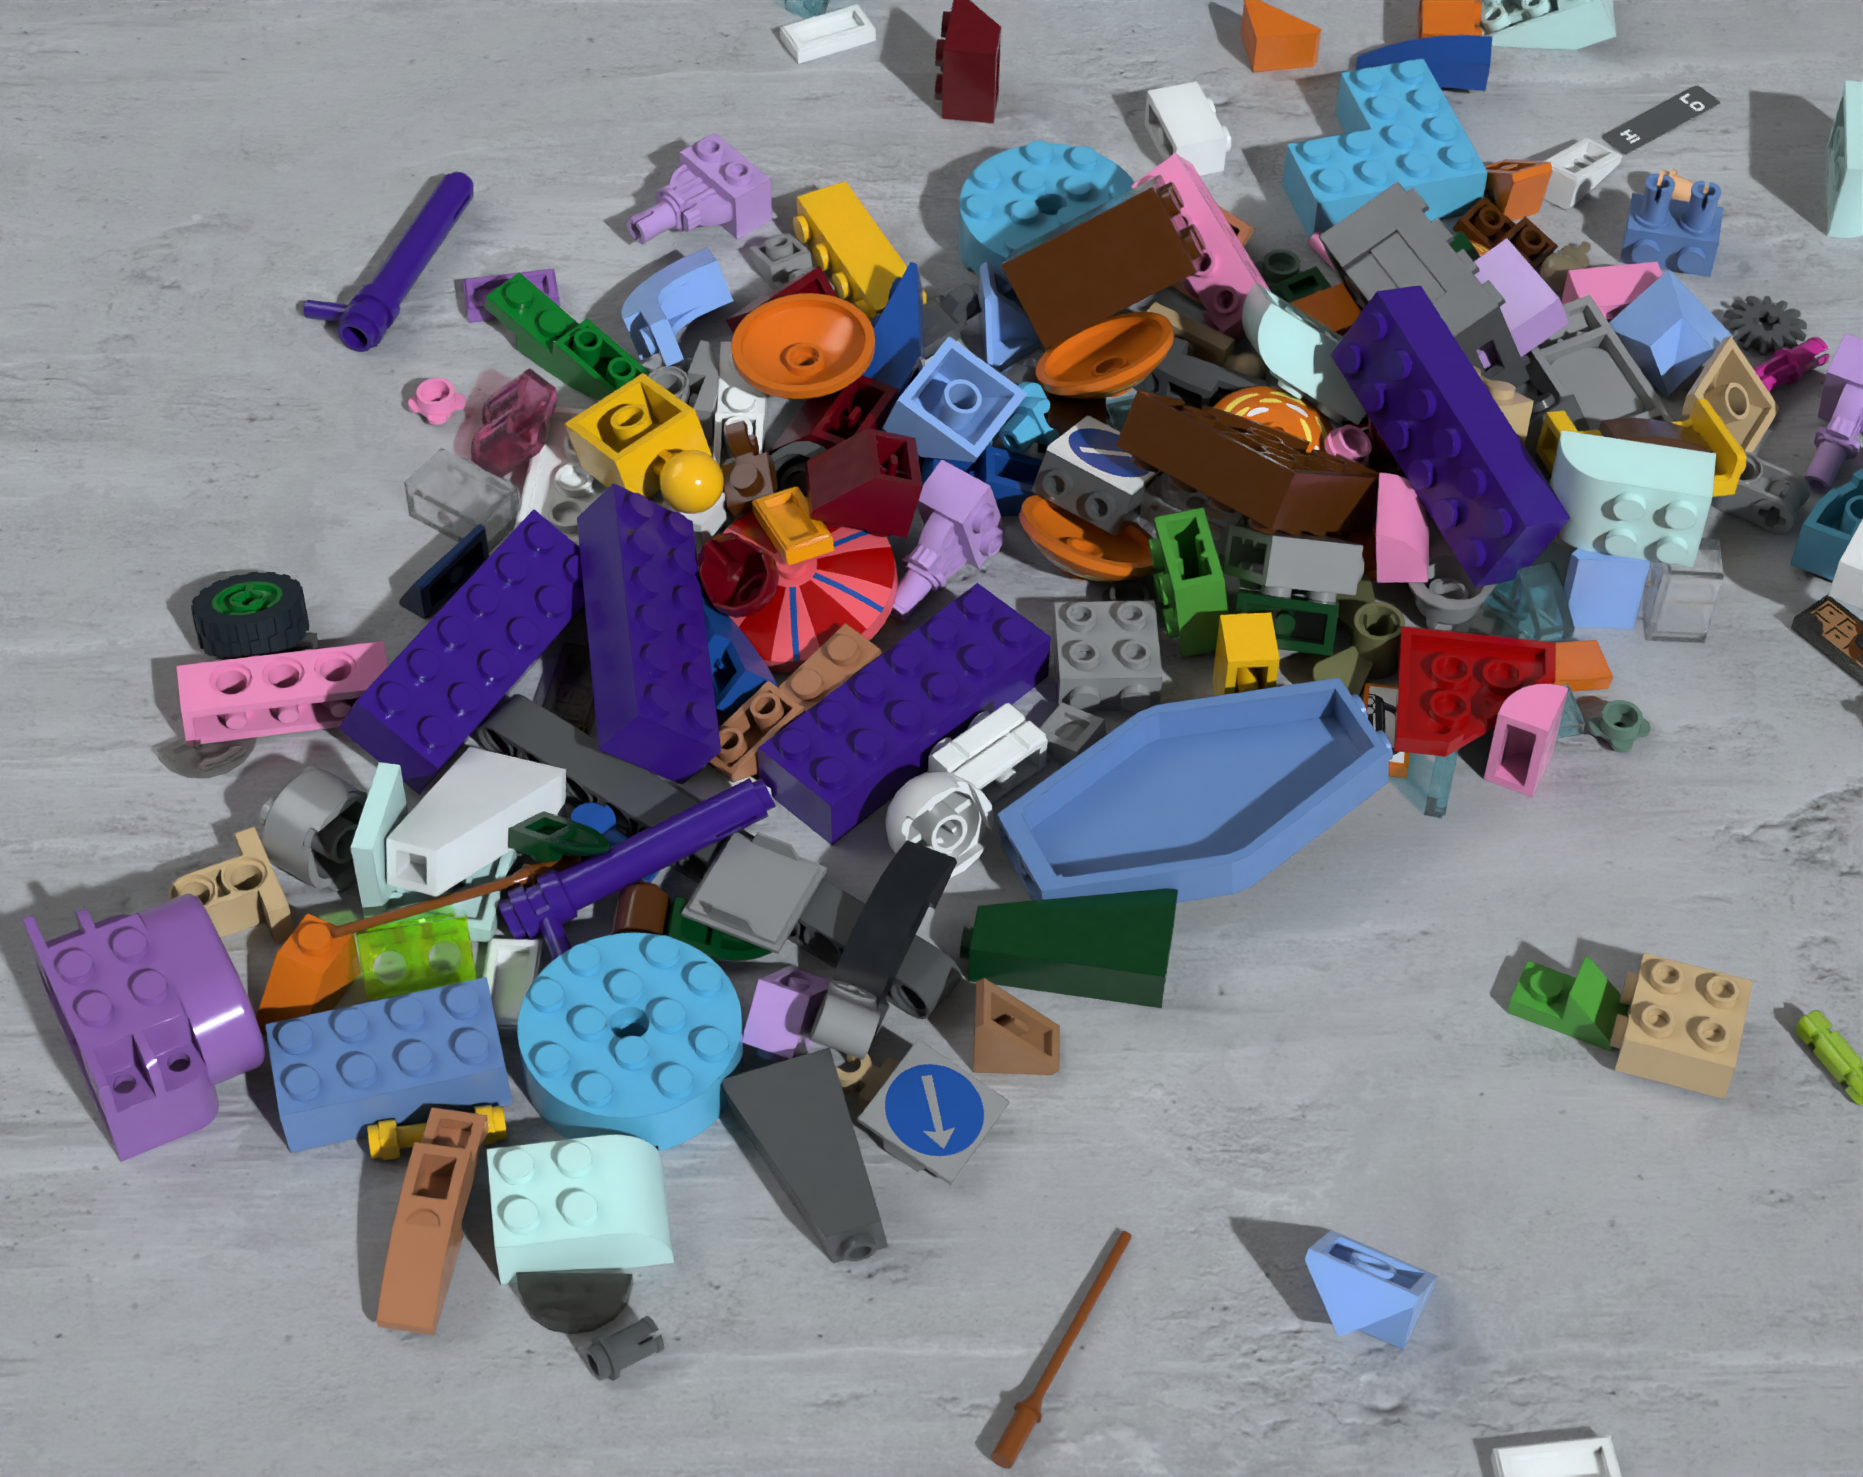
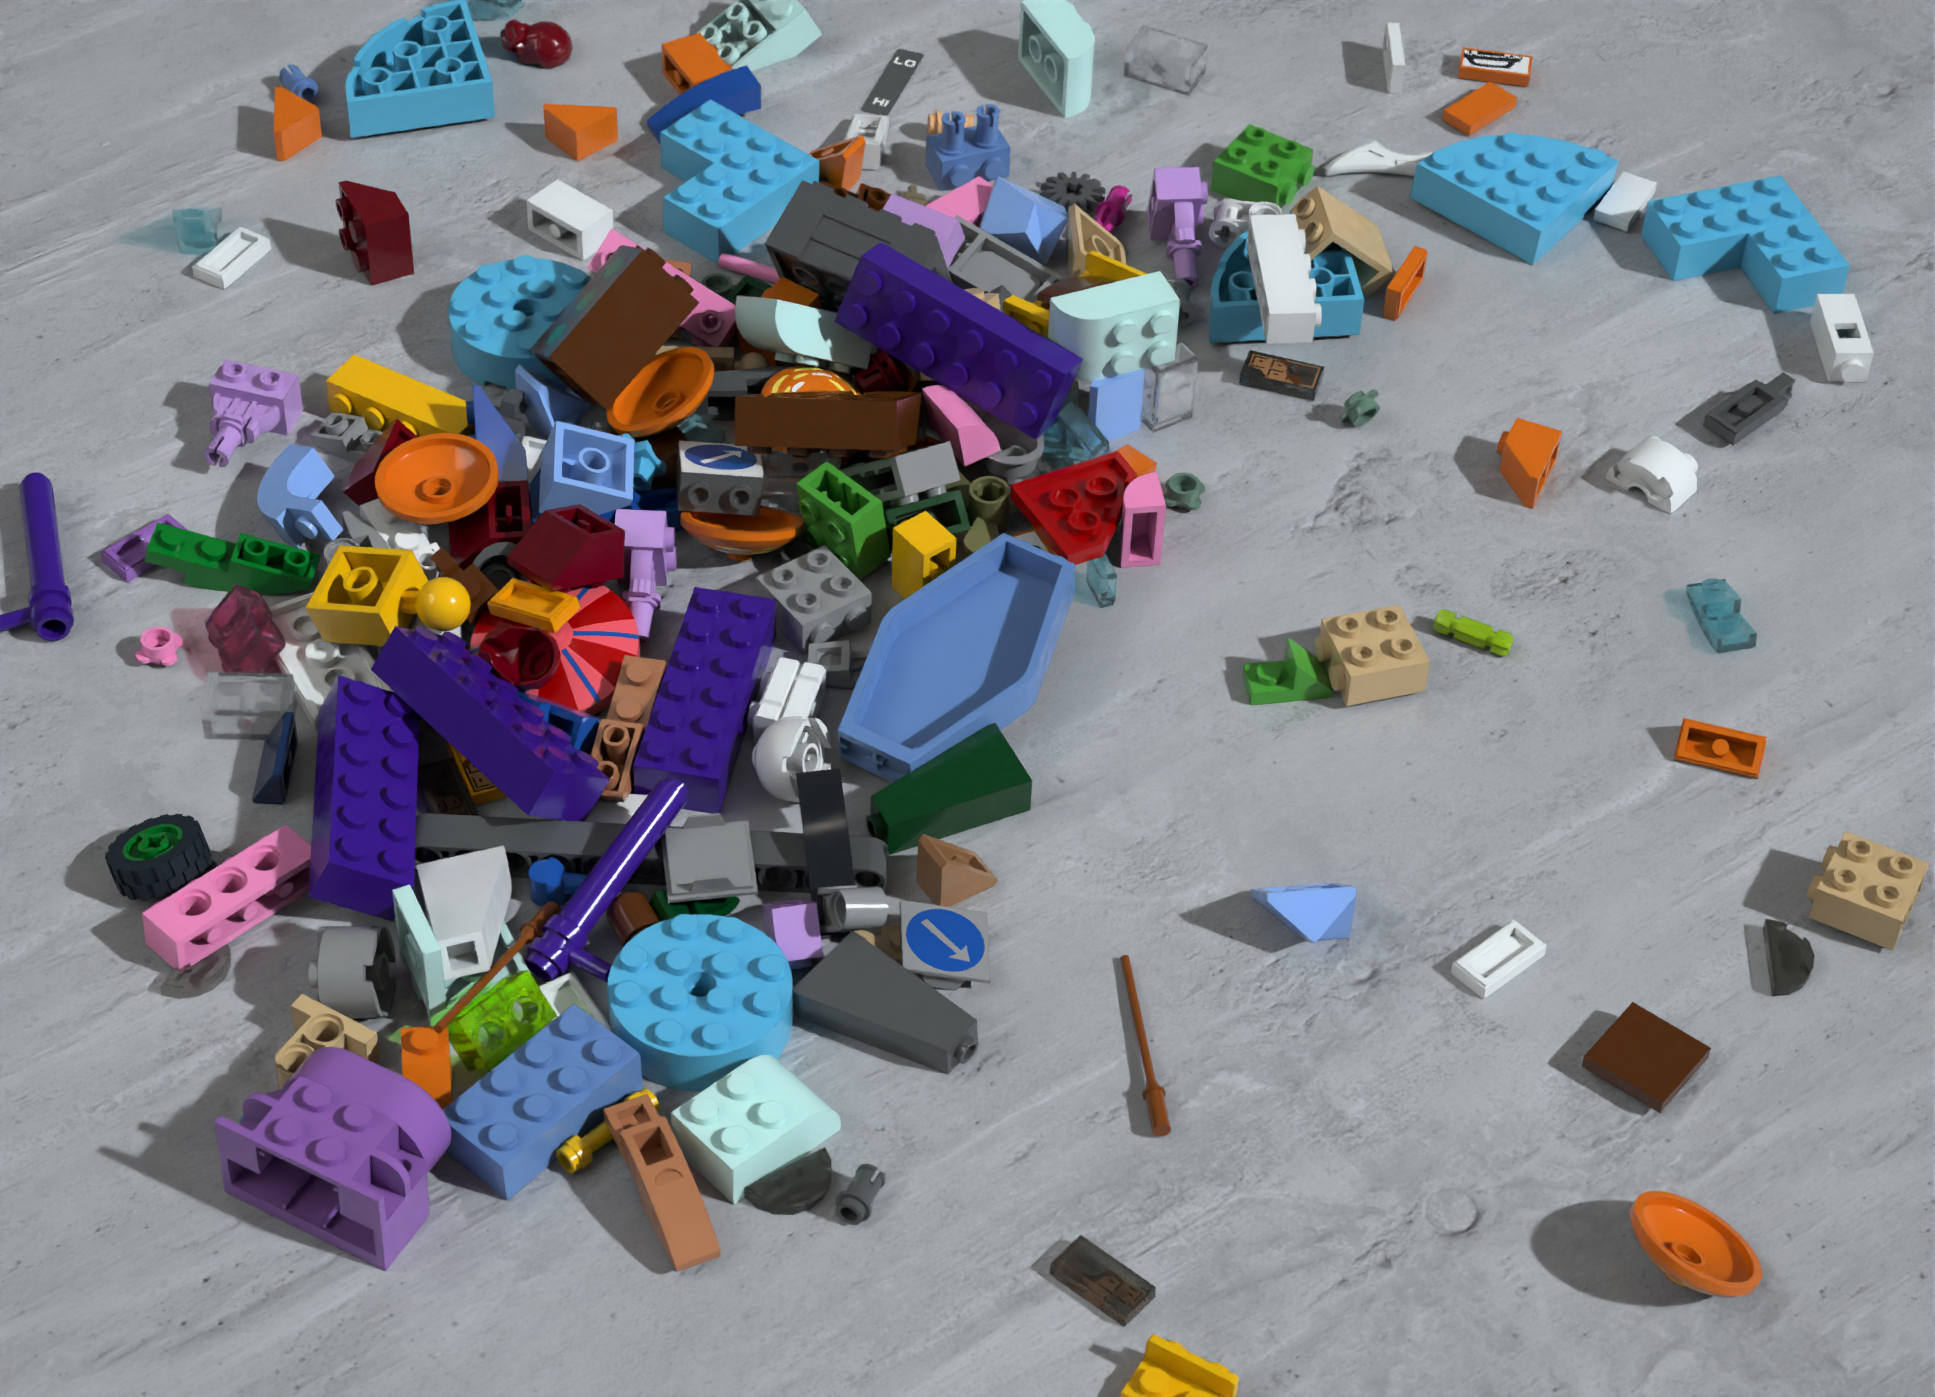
camera: 35 degrees left, 5 degrees down
dark green plate [508,811,610,862] -> none
bright pink plate [1324,425,1372,465] -> none

